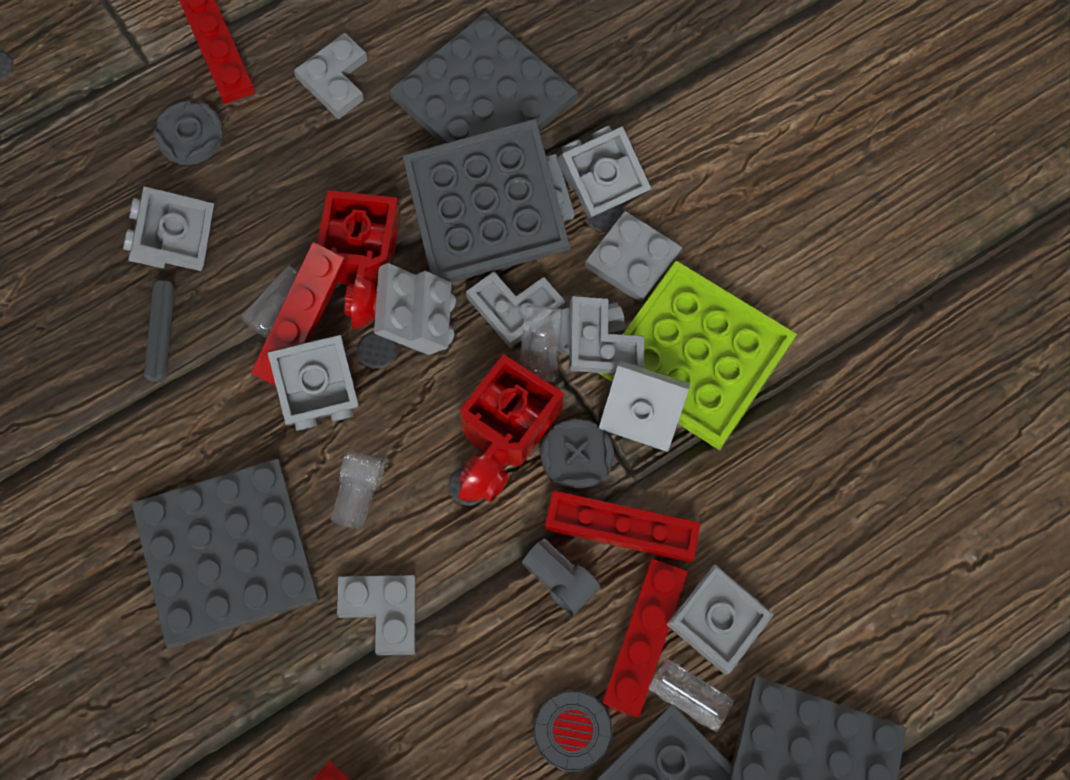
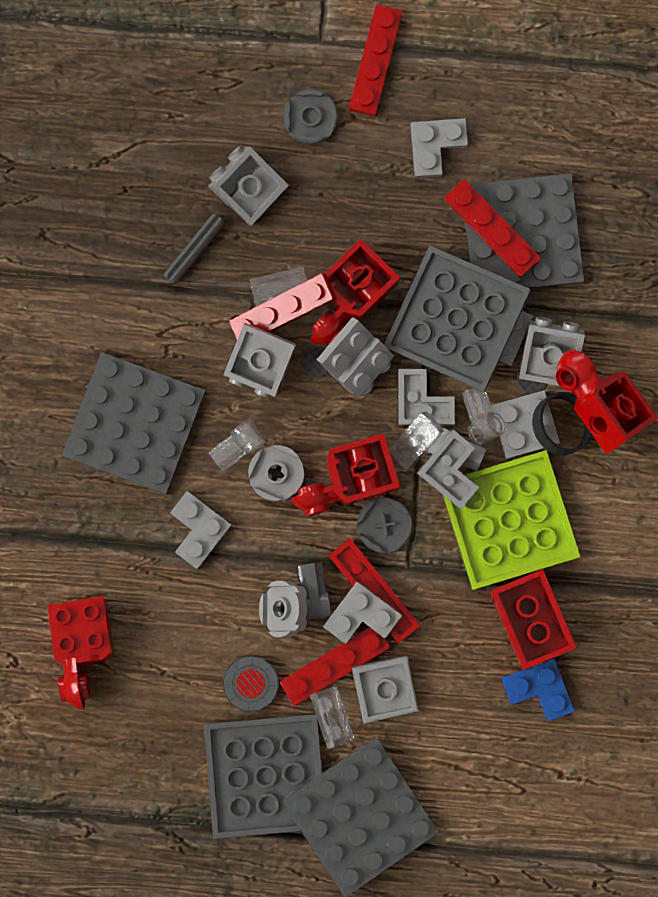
camera: 45 degrees right, 15 degrees up
light grey plate [598,361,691,452] -> none
none -> light grey plate [248,445,304,502]
none -> light grey plate [259,581,307,637]
none -> light grey plate [323,581,403,644]
none -> red plate [443,179,541,278]
none -> clear piece [462,388,506,446]
none -> red brick [488,569,576,670]
none -> blue plate [501,658,575,721]
none -> black tyre [532,392,593,455]
none -> red brick [555,350,658,455]

